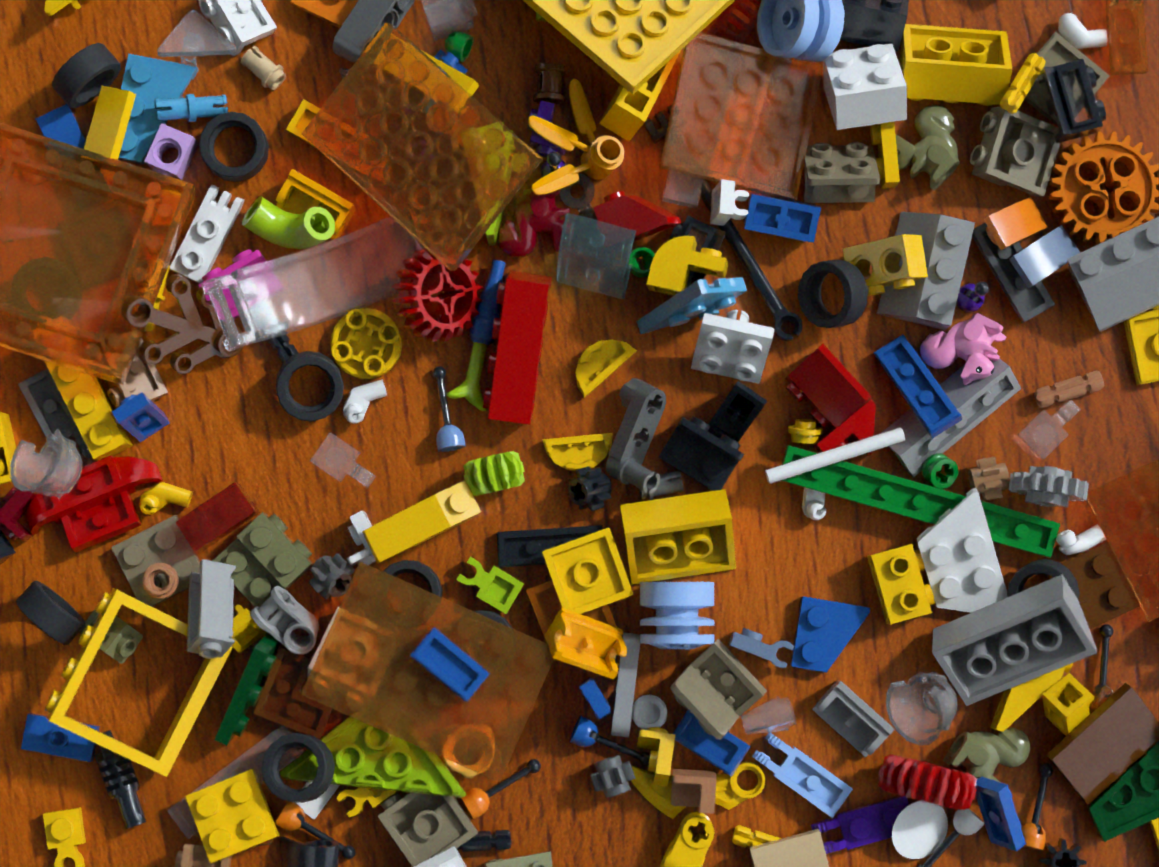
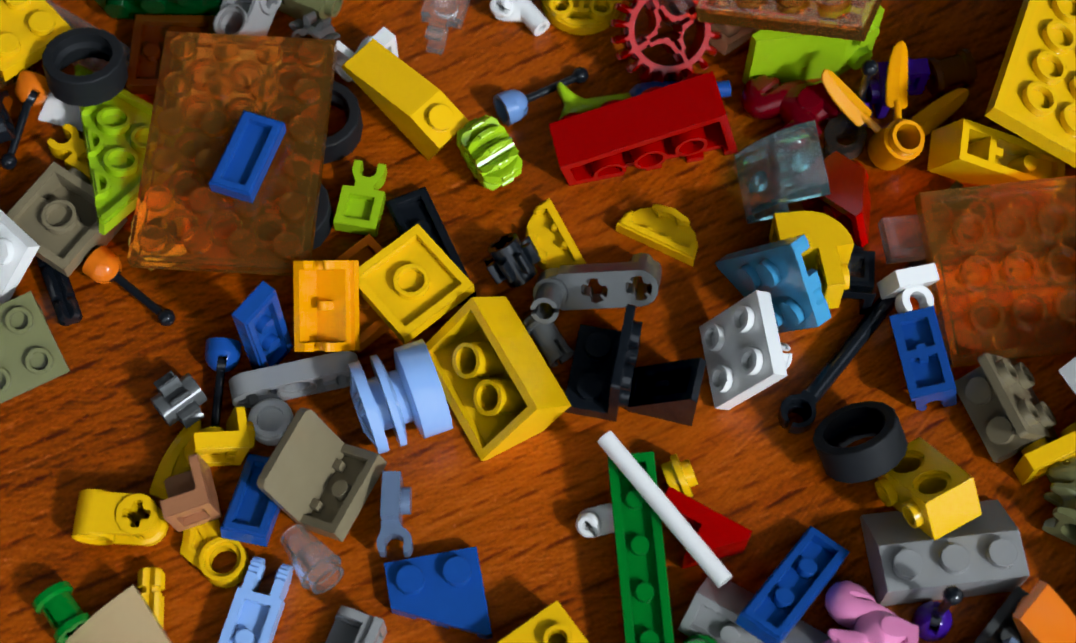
camera: 70 degrees right, 20 degrees down
red slope [785,344,872,430] -> none

